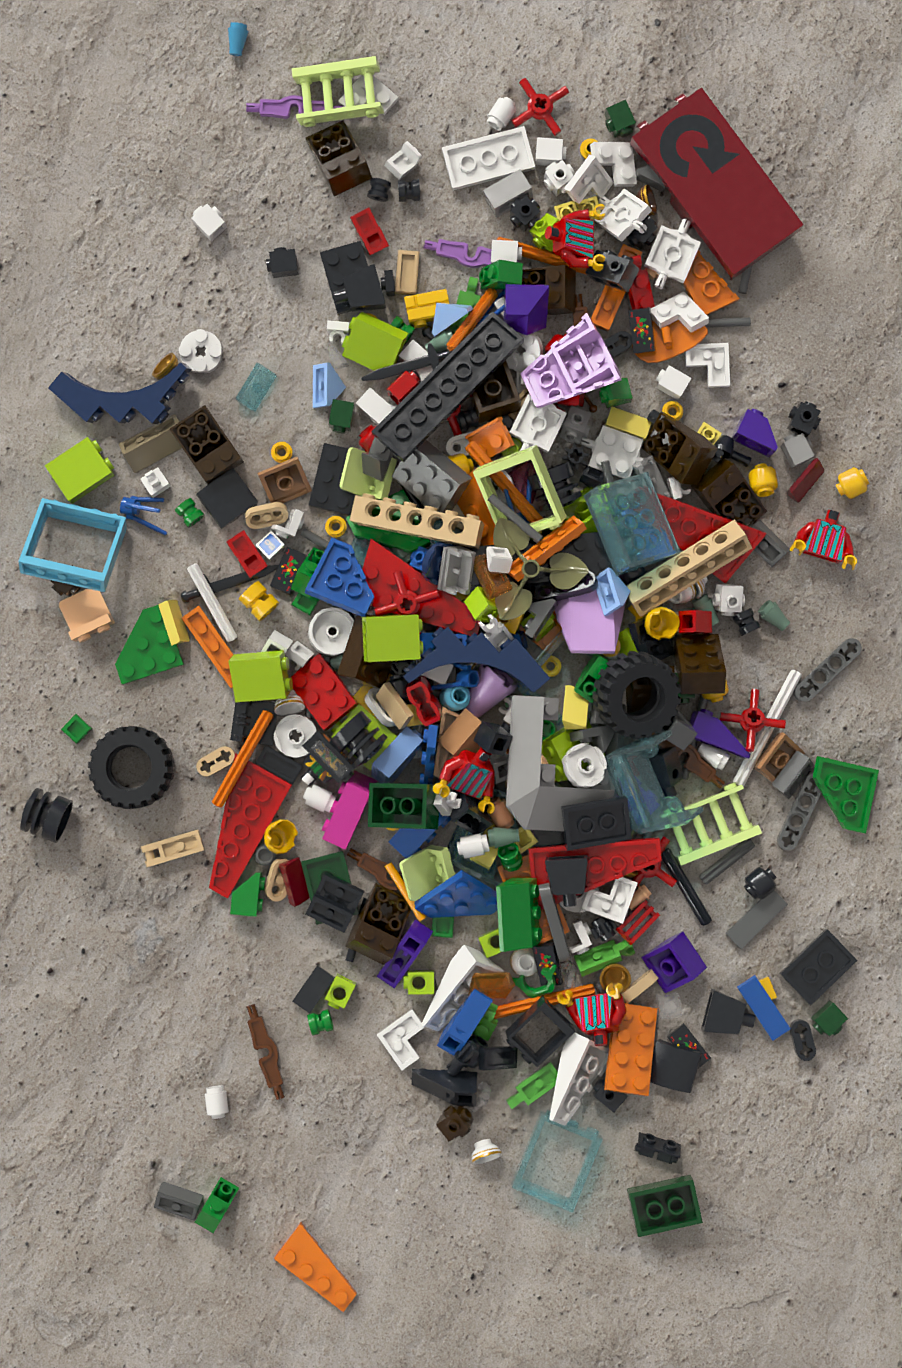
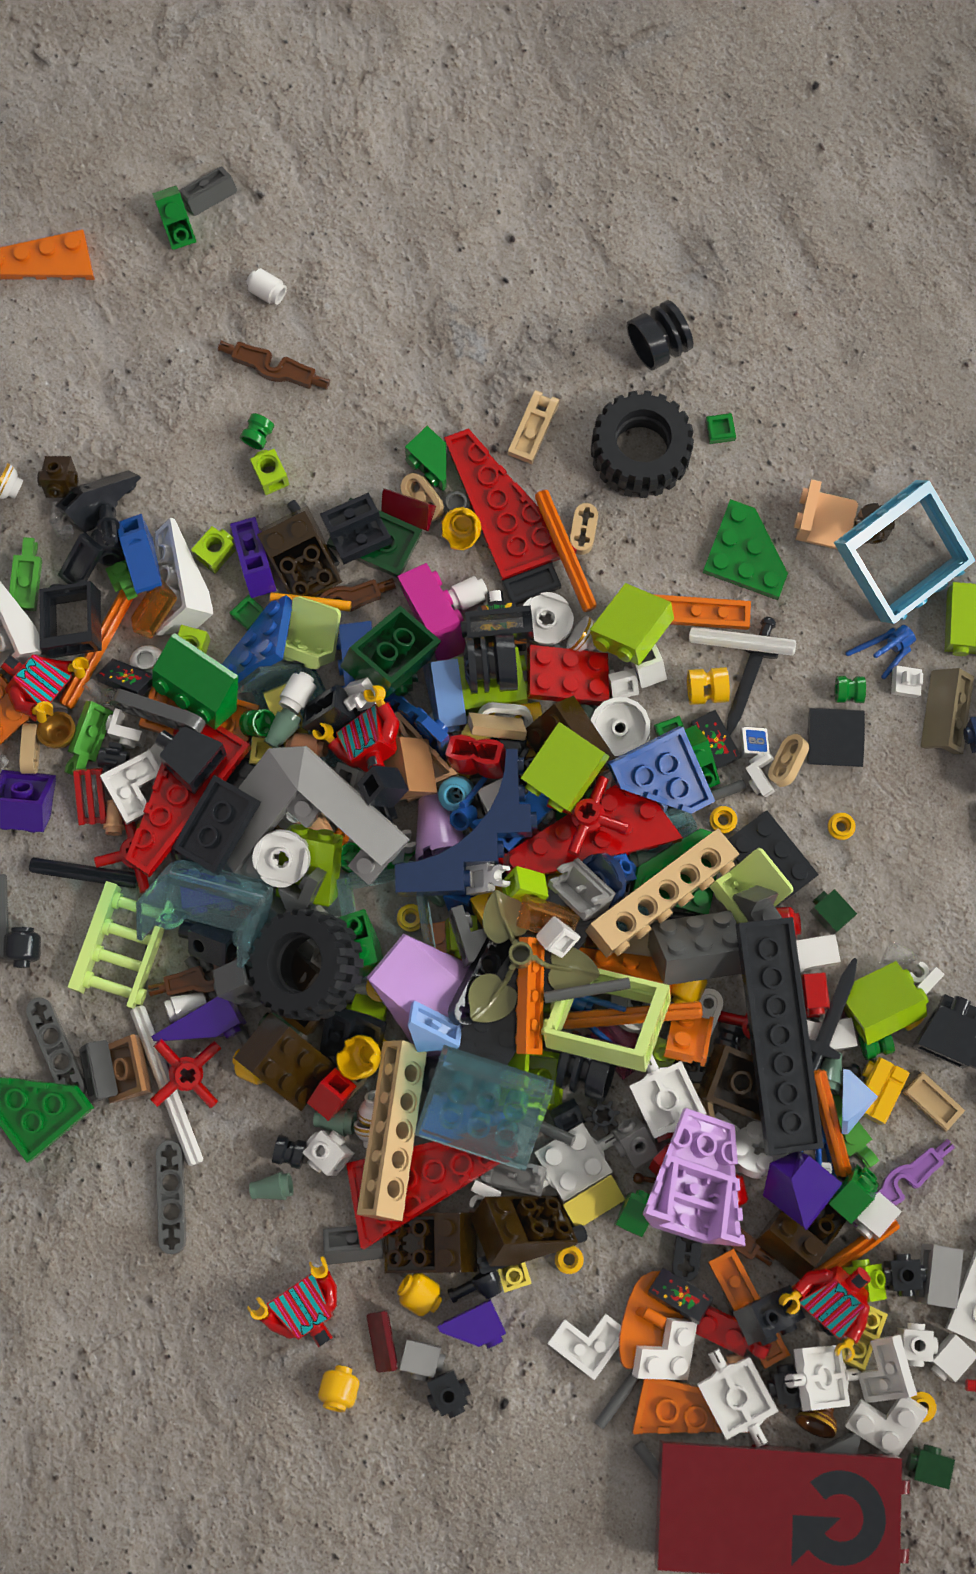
camera: 130 degrees right, 10 degrees down
light yellow slope [158,600,190,646] -> none
dark brown slope [170,405,244,485] -> none
red slope [226,530,268,577] -> none
black hinge [230,701,277,746] -> none
clear light blue slope [236,362,277,412] -> none
medium nougat slope [257,457,312,503] -> none
black tile [292,965,335,1014] -> none
light blue slope [313,363,346,408] -> none
white plate [377,1009,425,1070] -> none
black plate [381,270,395,297] -> none
green helmet [509,965,557,998] -> none
light yellow slope [562,685,589,730] -> none
white brick [656,365,691,400] -> none
dark grey axle [699,838,755,885] -> none

